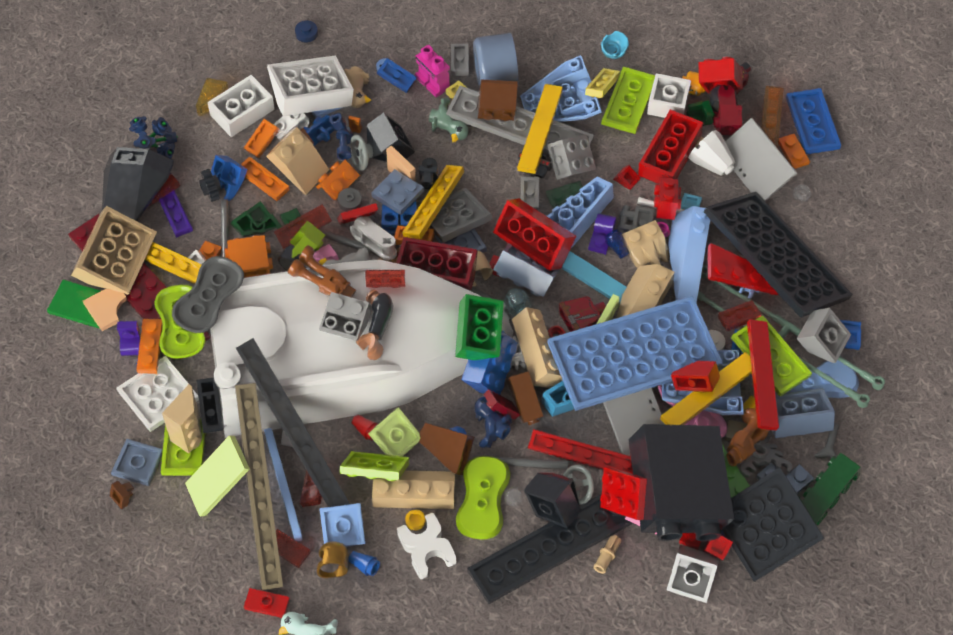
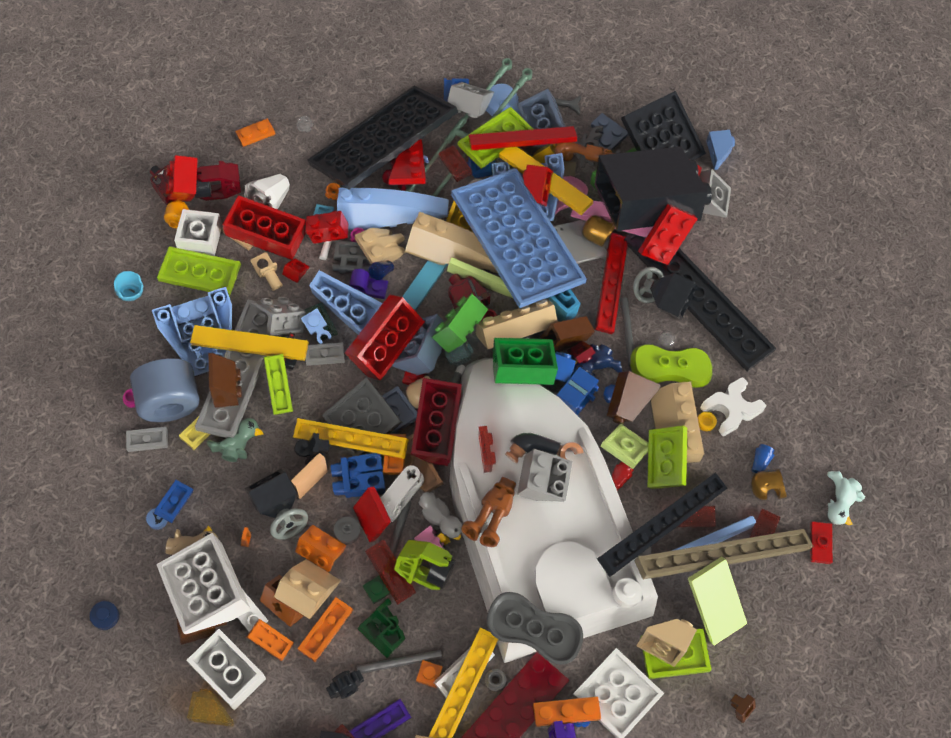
camera: 100 degrees left, 5 degrees up
sand blue tile [111,439,163,486] -> none
lime plate [155,285,205,359] -> none
black slope [196,377,223,433] -> none
blue slope [211,155,247,201] -> none
orange brick [224,235,273,278] -> none
blue hips [304,115,335,146] -> none
light blue tile [320,503,365,546] -> none
dark blue bar [330,113,354,160] -> none
sand blue plate [372,169,424,215] -> none
dark pink hips [415,45,450,98] -> none
light yellow plate [585,68,620,99] -> none
tan axle [593,535,621,574] -> none
dark green panel [686,100,714,126] -> none
light grey container [725,118,797,201] -> none
clear orange brick [760,86,784,148] -> none
blue plate [786,88,841,155] -> none
dark green wedge [802,452,861,526] -> none
none -> tan bracket [251,252,283,291]
none -> lime tile [264,354,293,415]
none -> light blue plate [301,309,331,344]
none -> bright green wedge [432,294,488,353]
none -> blue container [556,367,599,417]
none -> medium blue slope [706,130,735,170]

